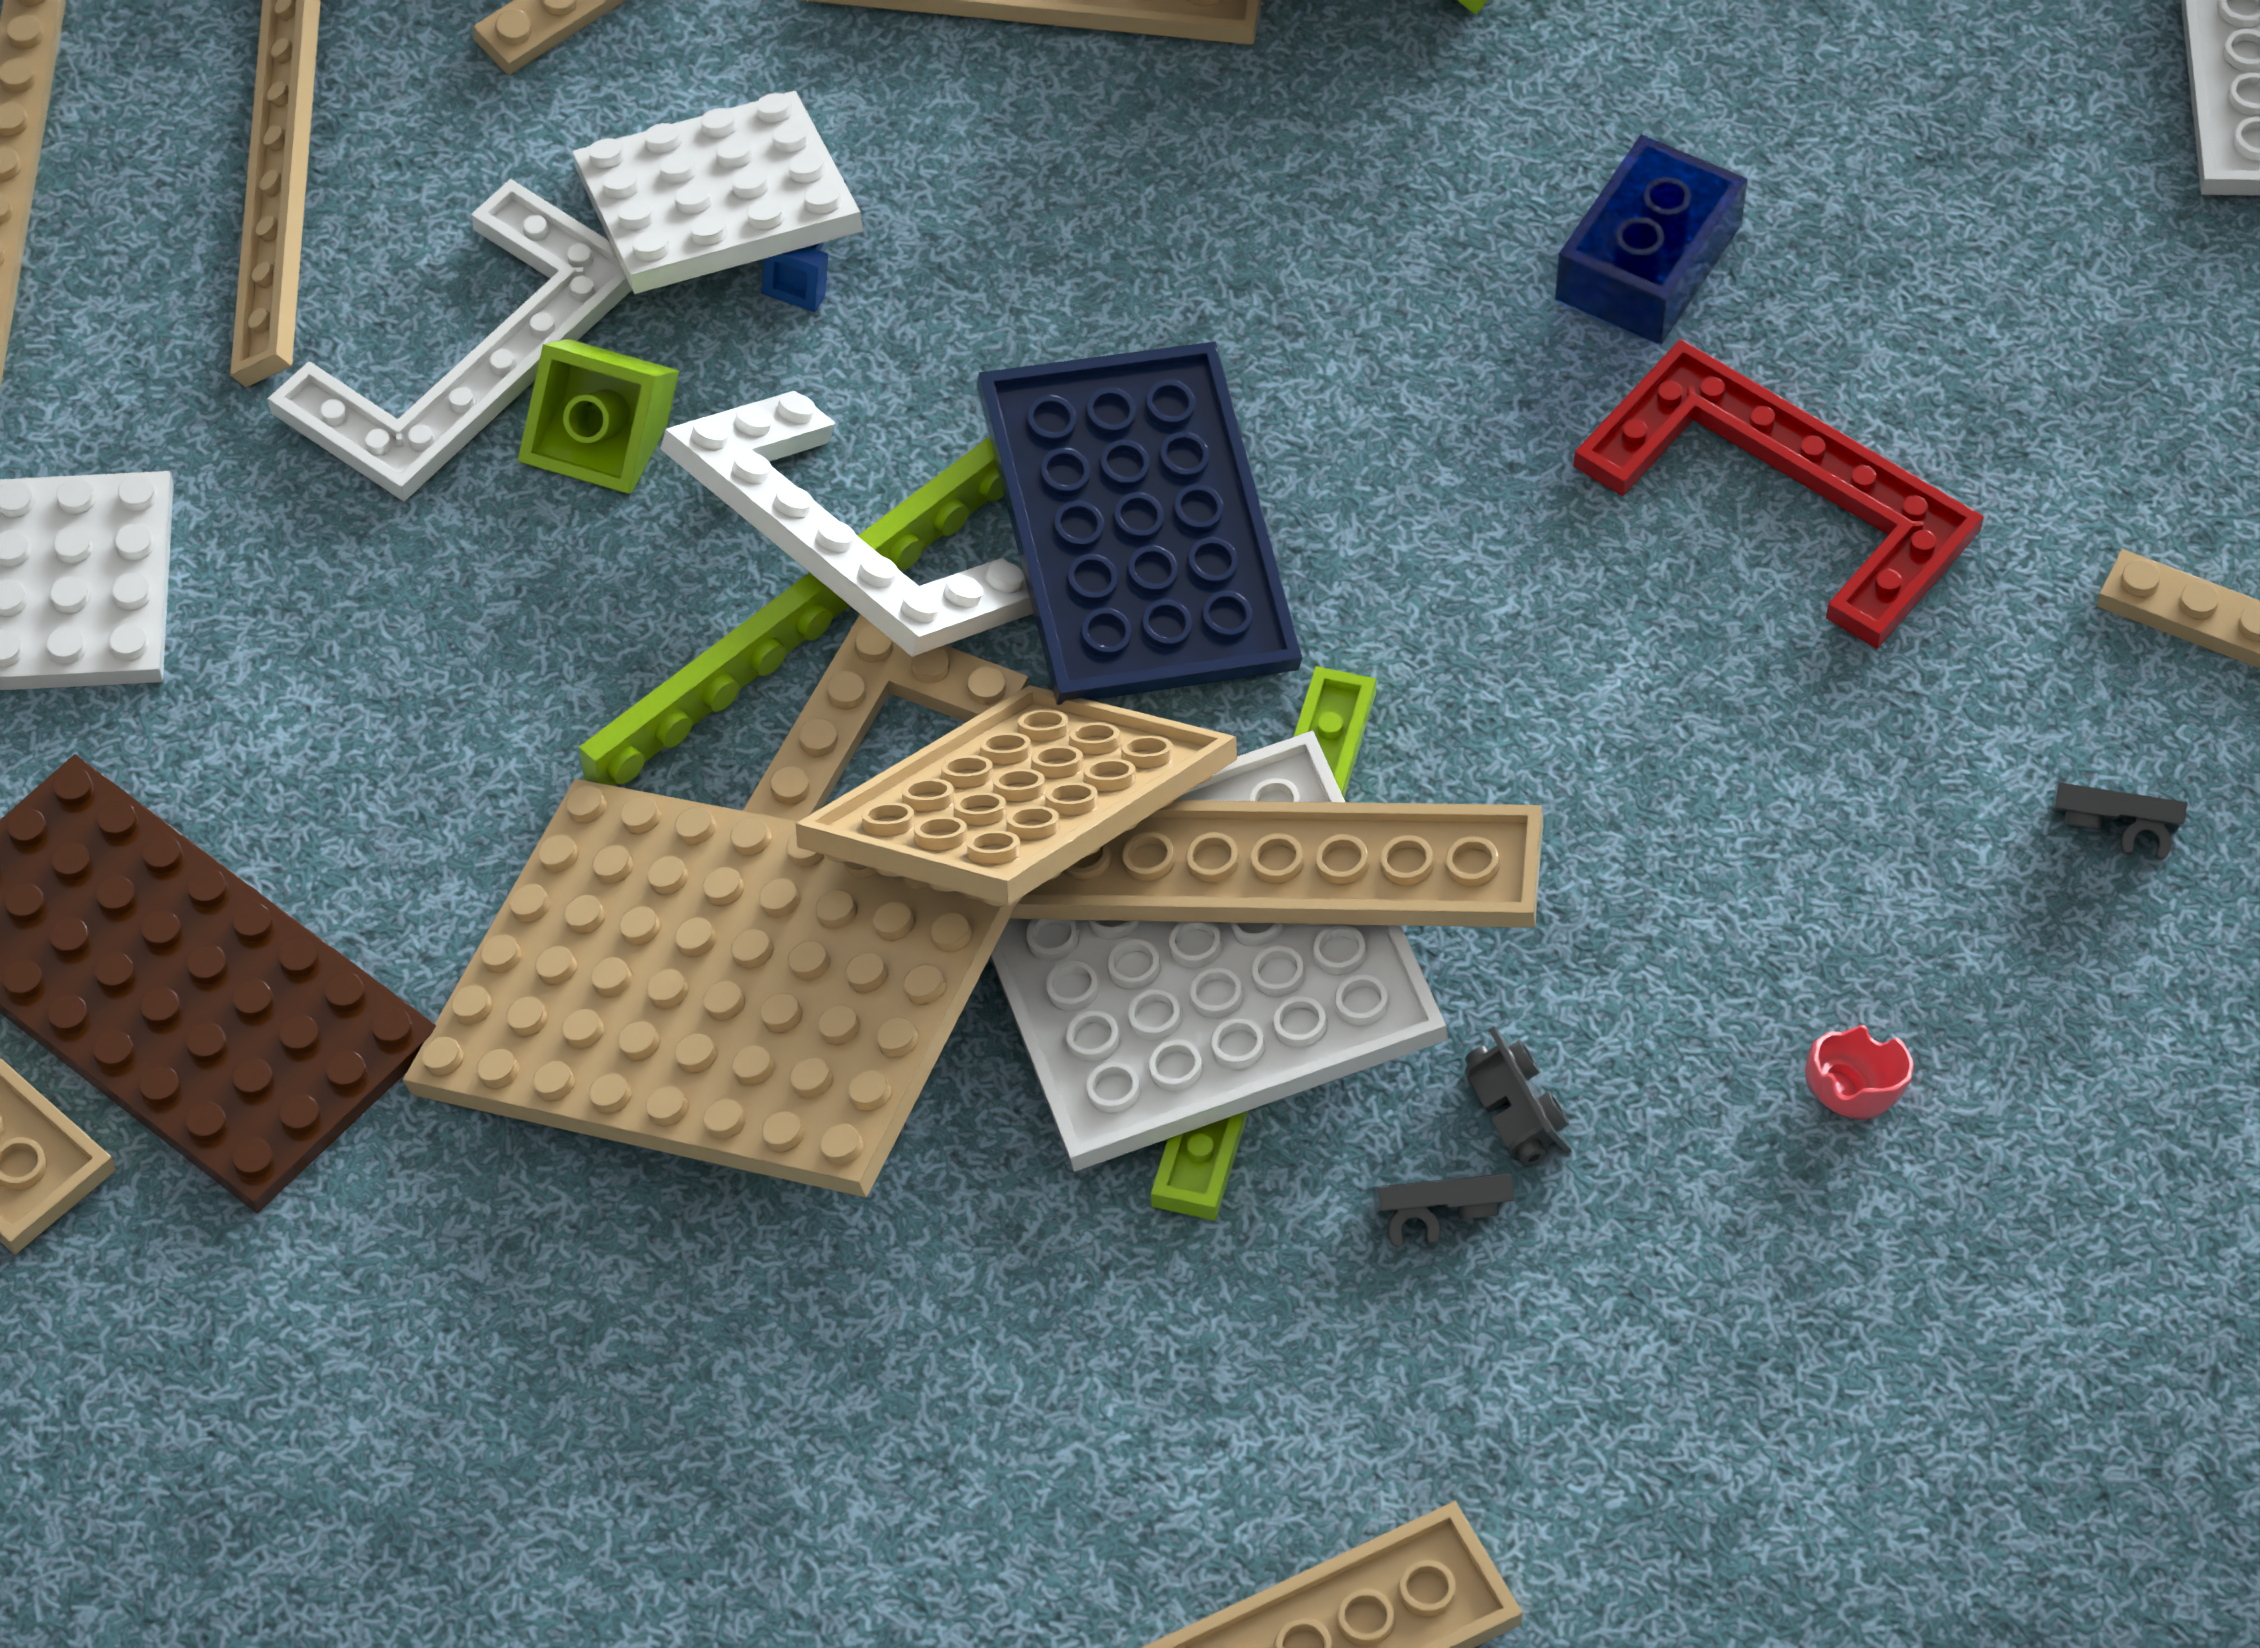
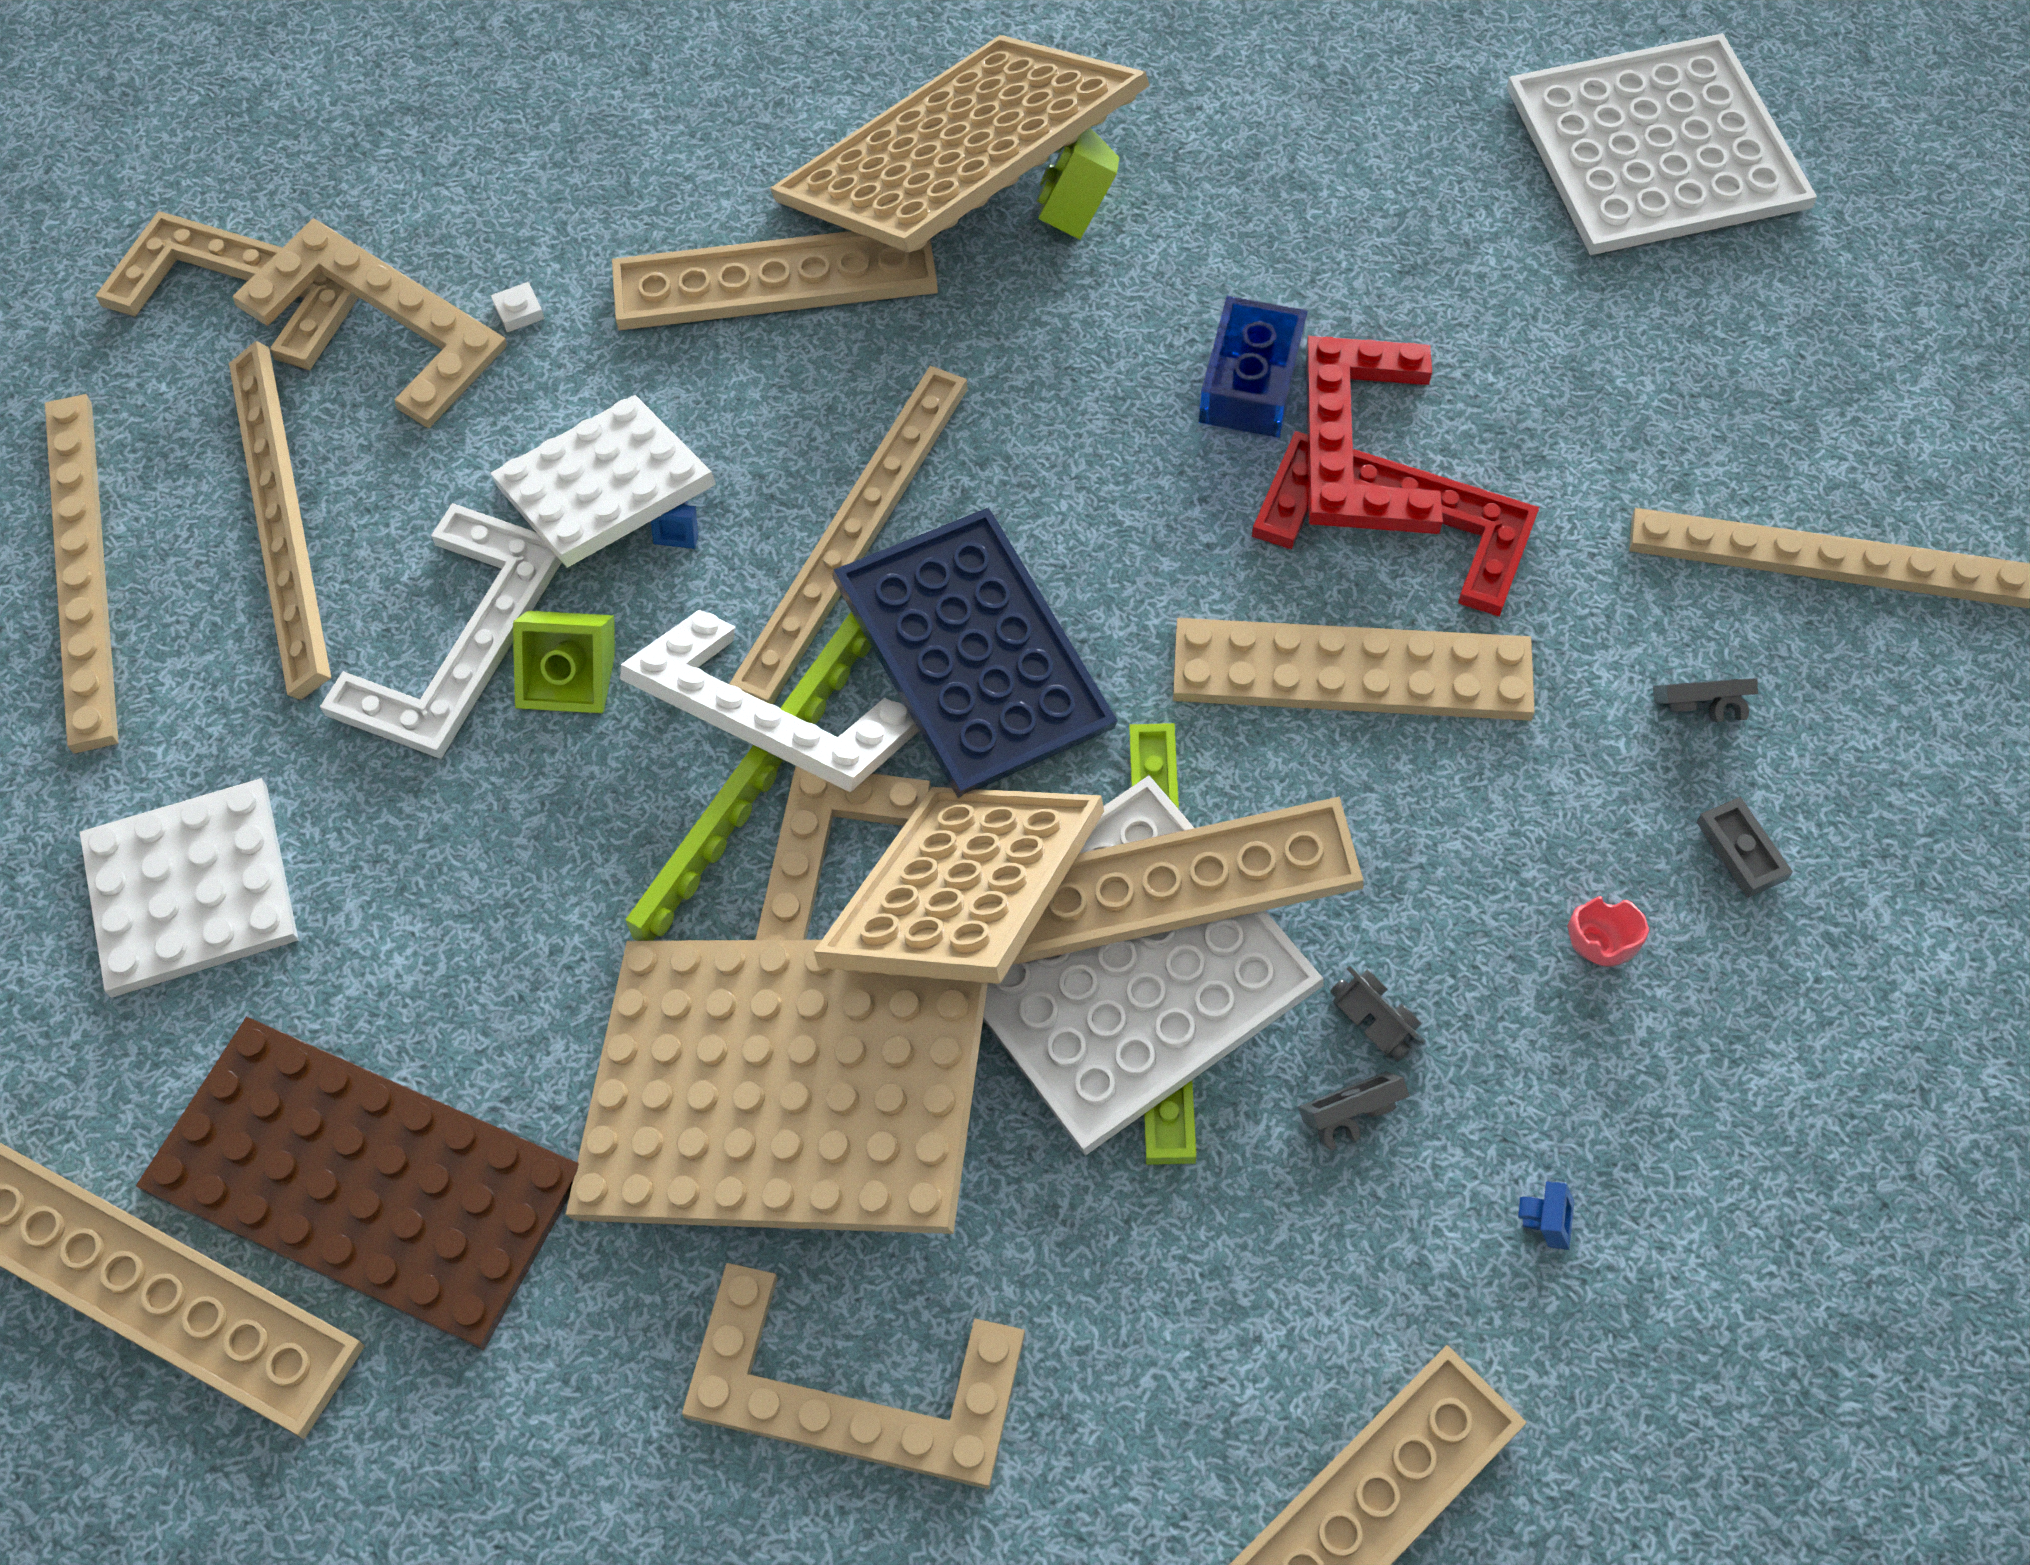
camera: 15 degrees left, 5 degrees up
none -> tan plate [682,1263,1025,1489]
none -> tan plate [729,366,968,705]
none -> tan plate [1173,618,1535,721]
none -> plate [1306,336,1443,534]
none -> blue tile [1518,1181,1575,1250]
none -> dark grey plate [1696,797,1793,898]

